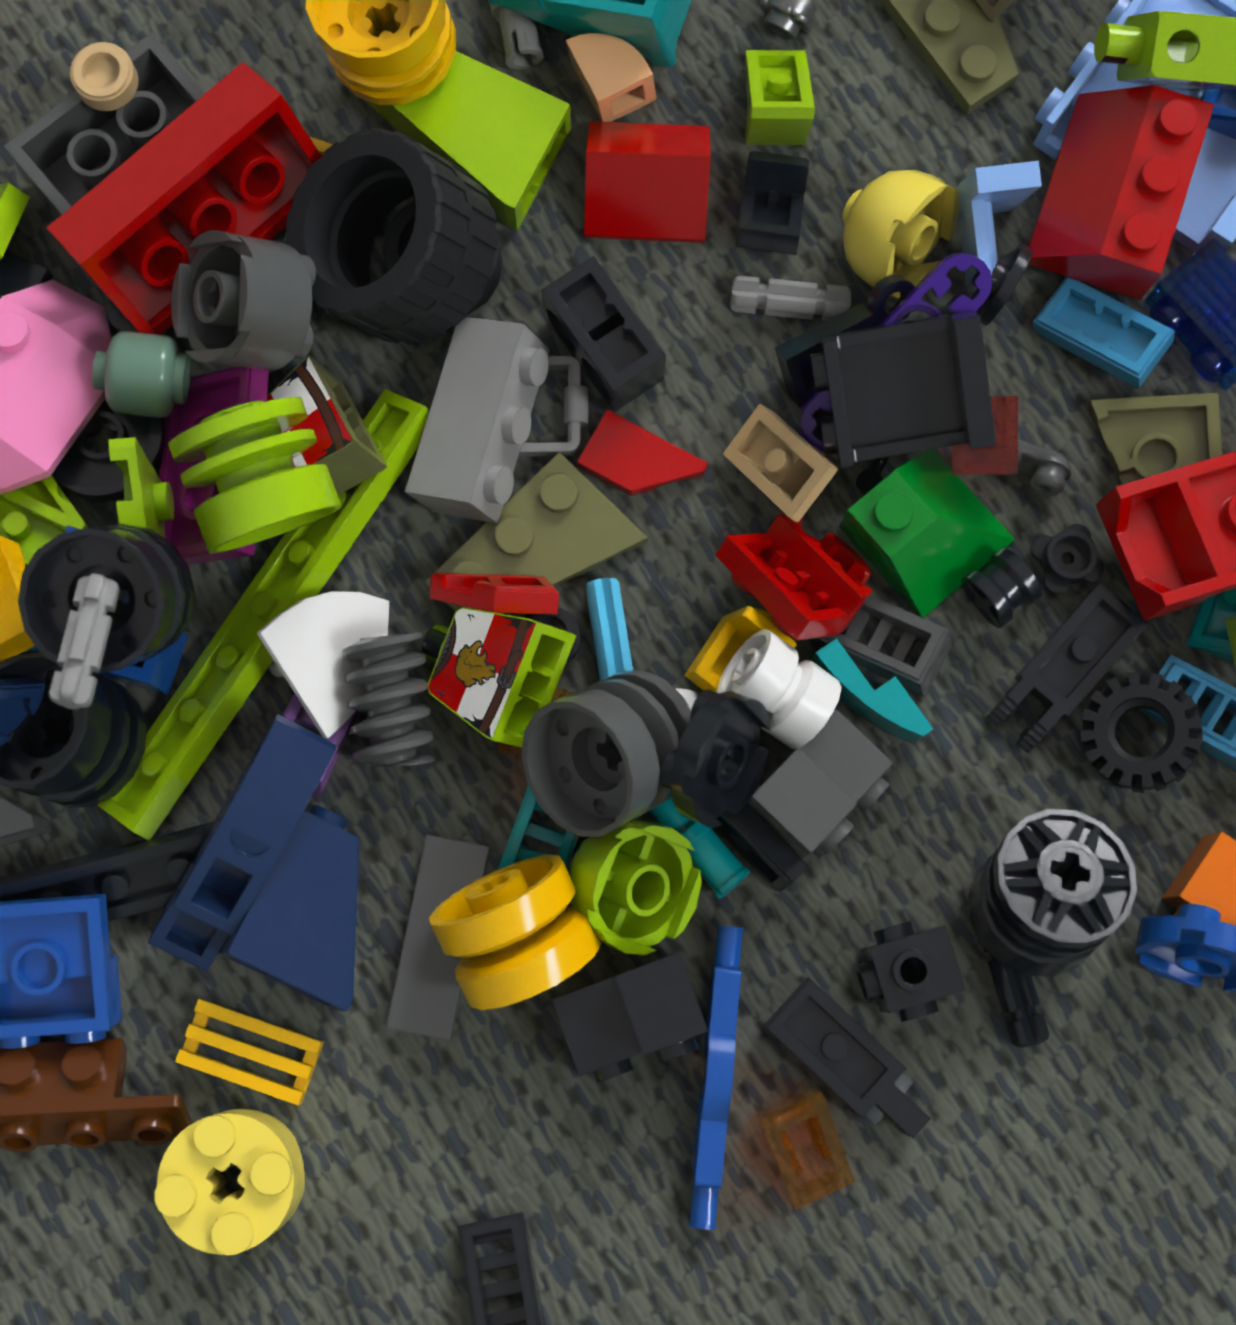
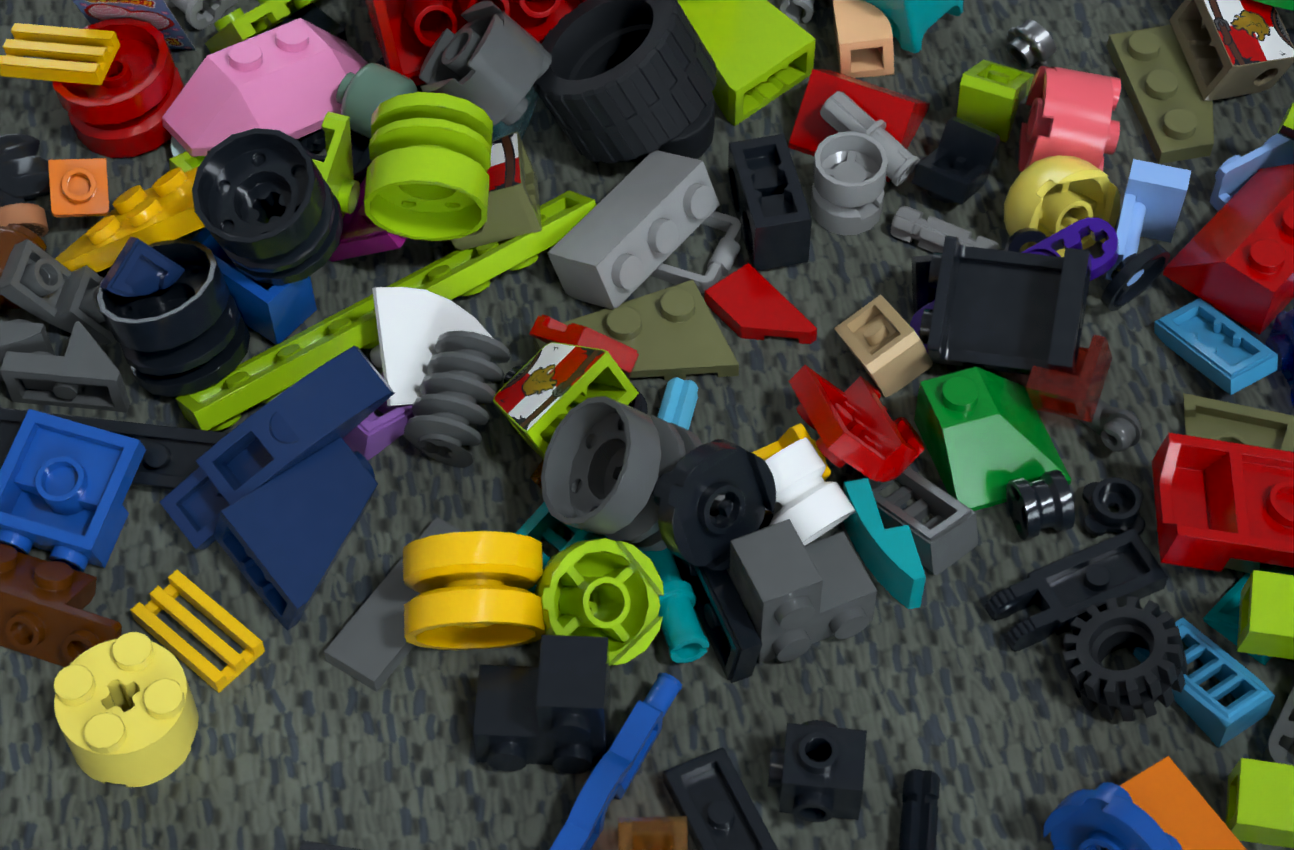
camera: 25 degrees right, 25 degrees down
light grey axle [49,573,120,710] -> none
black wheel [969,809,1137,977] -> none
none -> light grey wheel [811,131,888,235]
none -> light grey axle [820,91,920,186]
none -> coral brick [1018,66,1121,172]

